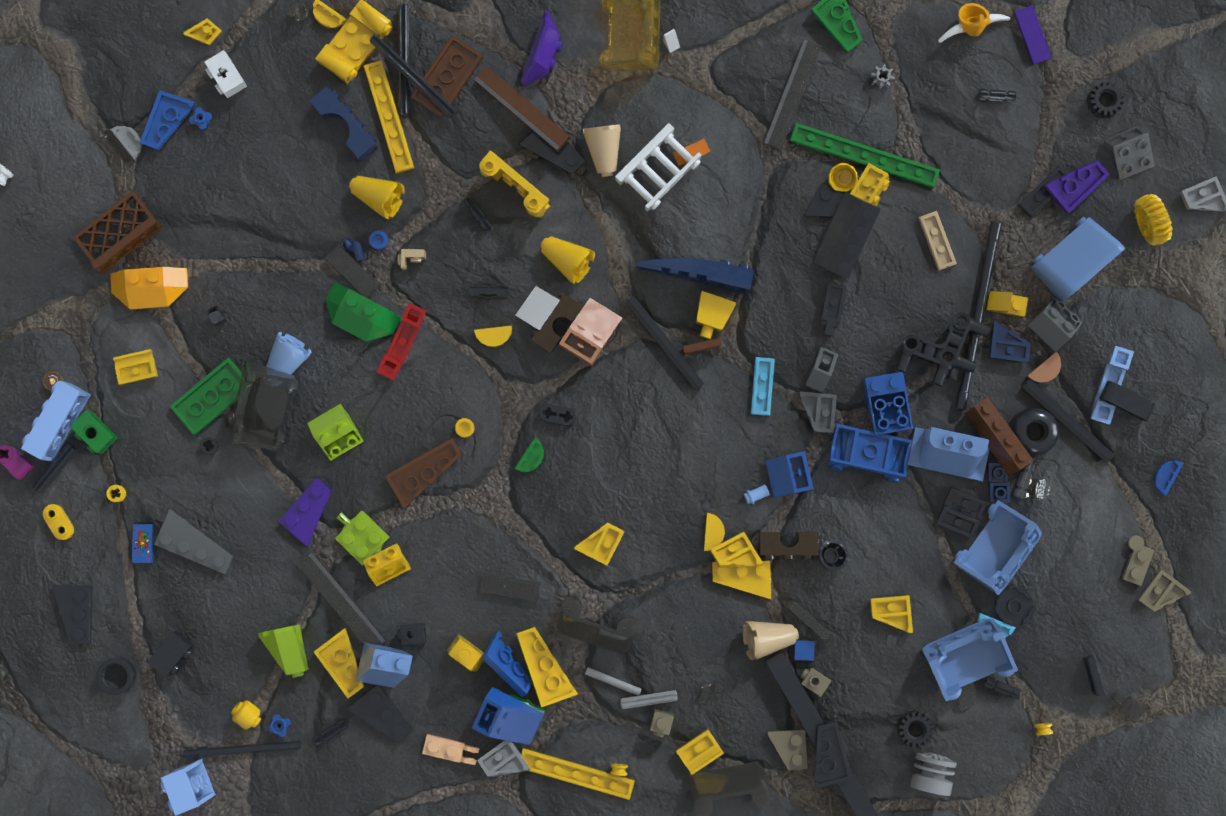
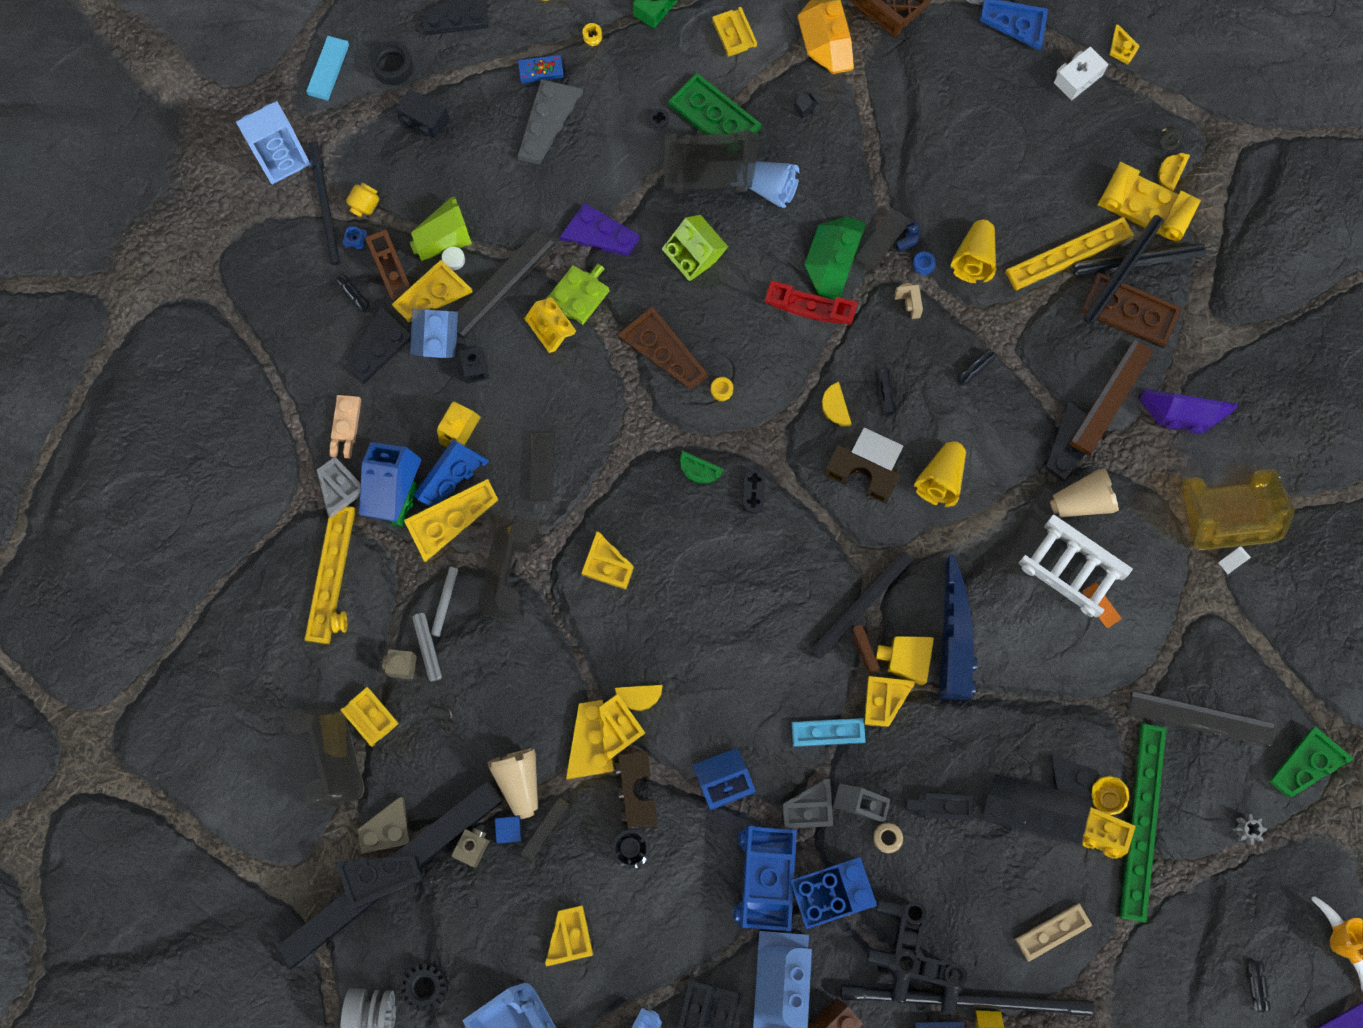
camera: 85 degrees right, 10 degrees down
blue plate [189,107,212,129] -> none
dark blue arch [309,86,378,162] -> none
yellow piece [479,150,551,218] -> none
slope [559,298,622,366] -> none
light blue pin [744,484,770,504] -> none
none -> medium azure tile [306,36,349,100]
none -> reddish brown slope [365,229,410,301]
none -> white tile [442,247,465,270]
none -> yellow wing [864,676,915,727]
none -> tan piece [873,823,903,853]

